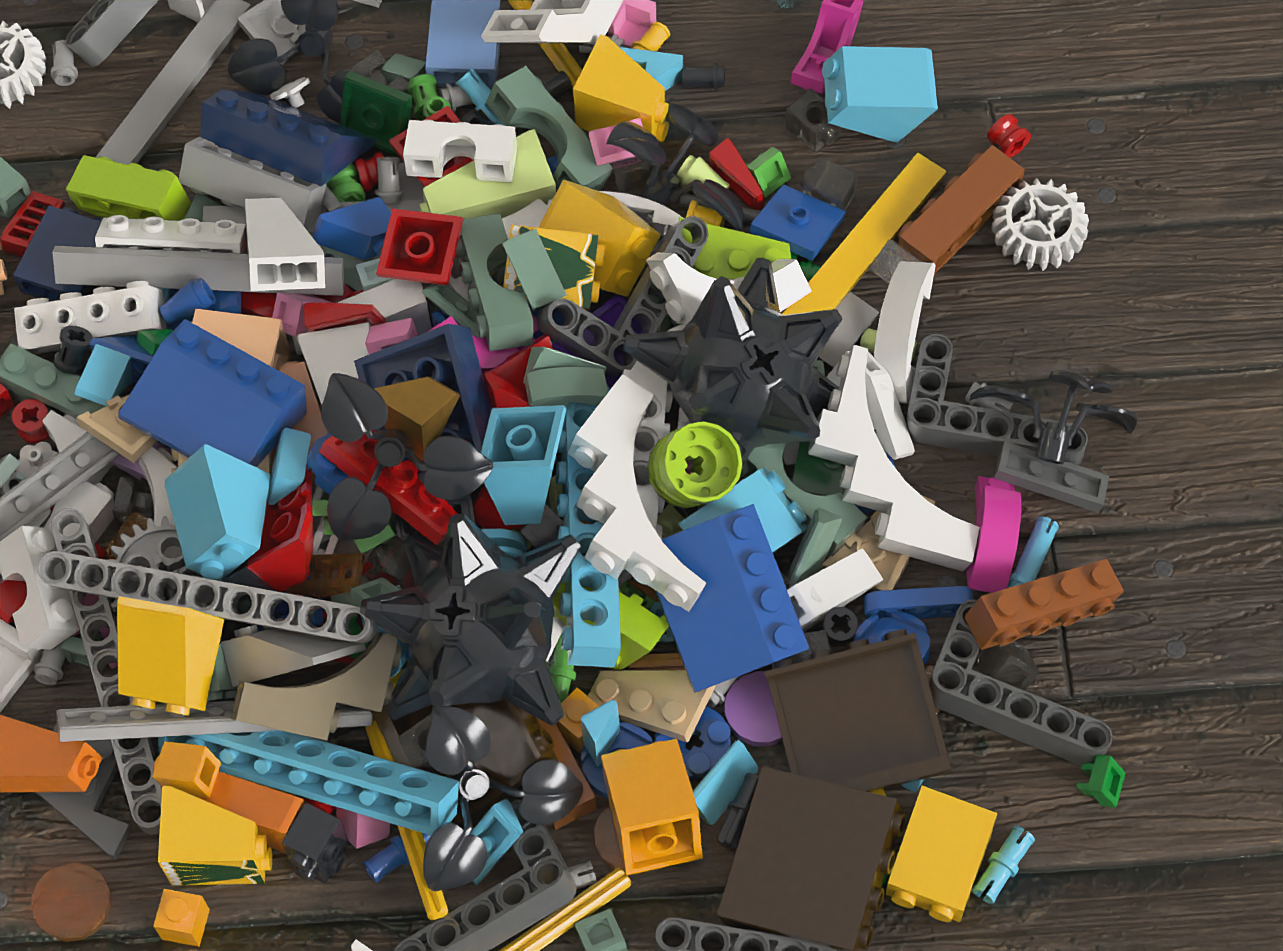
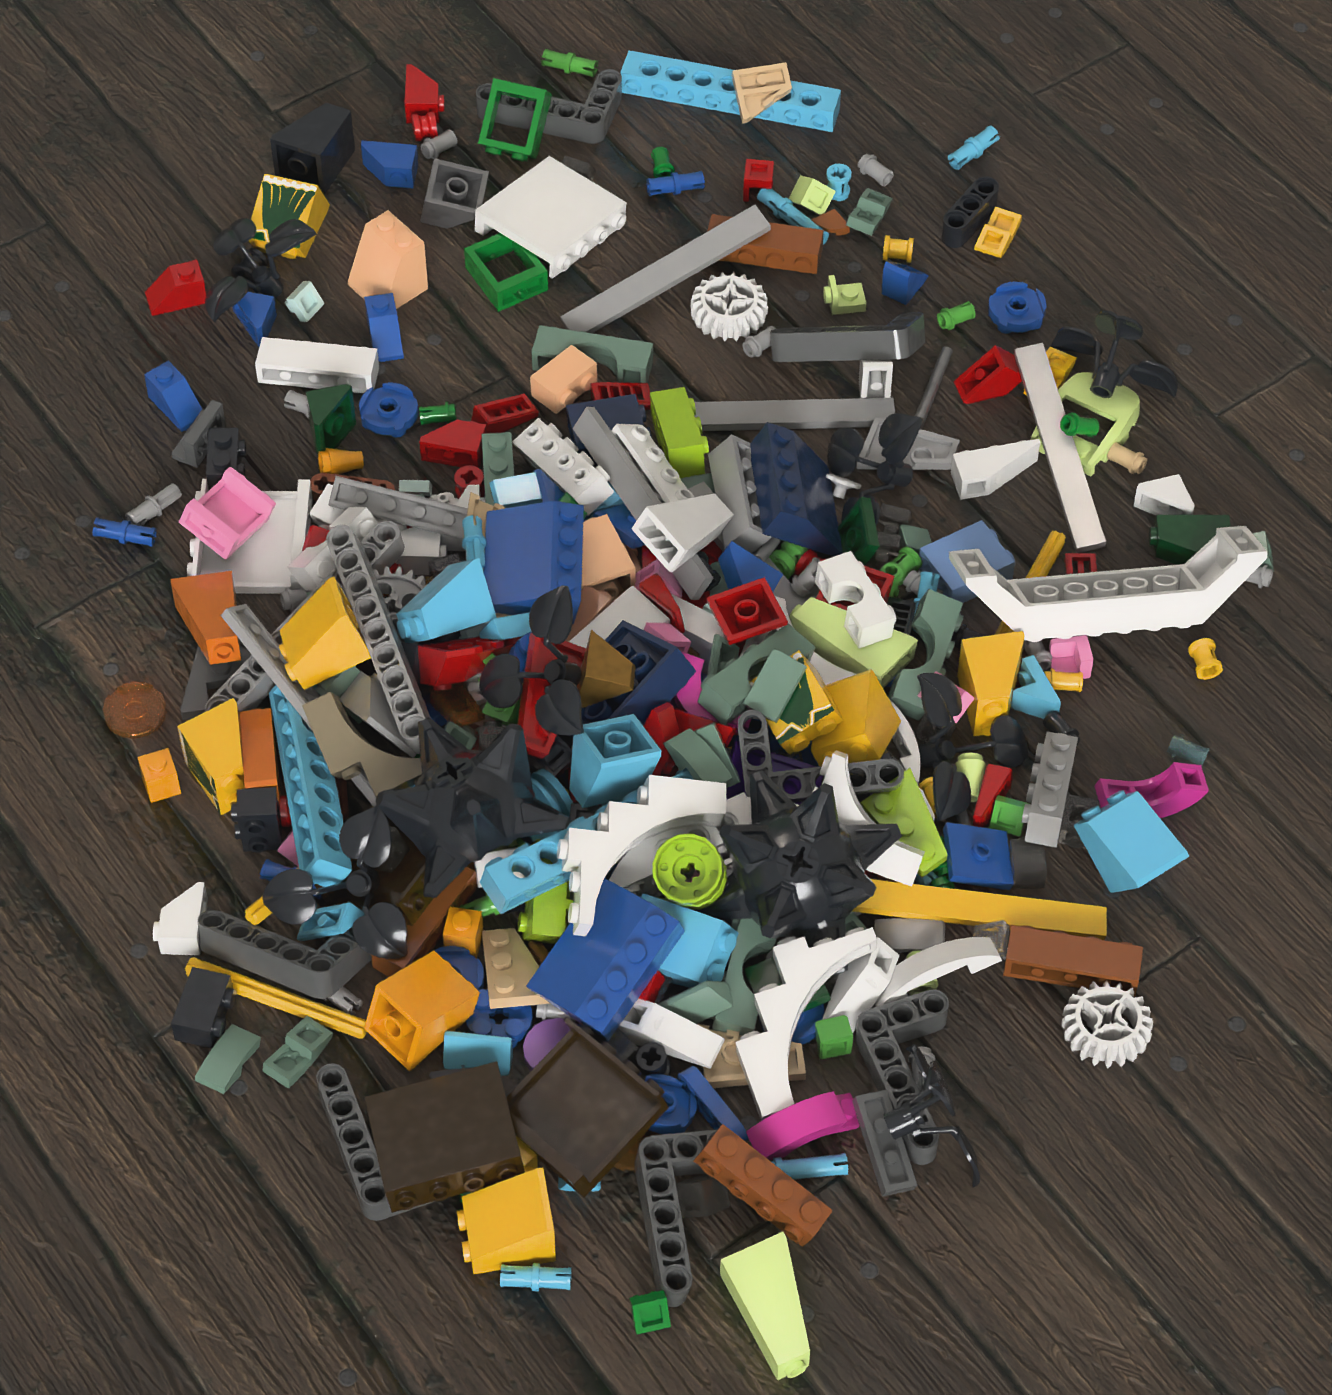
camera: 55 degrees right, 10 degrees down
black bush [54,326,93,374] -> none
light orange brick [152,741,221,798] -> none
blue cone [159,278,216,325] -> none
medium azure slope [580,700,620,767] -> none
red wheel [986,114,1031,158] -> none
none -> medium azure axle [462,515,487,568]
none -> yellowish green slope [720,1232,810,1380]
none -> bright green slope [815,1015,853,1059]
none -> light grey brick [1022,732,1078,848]

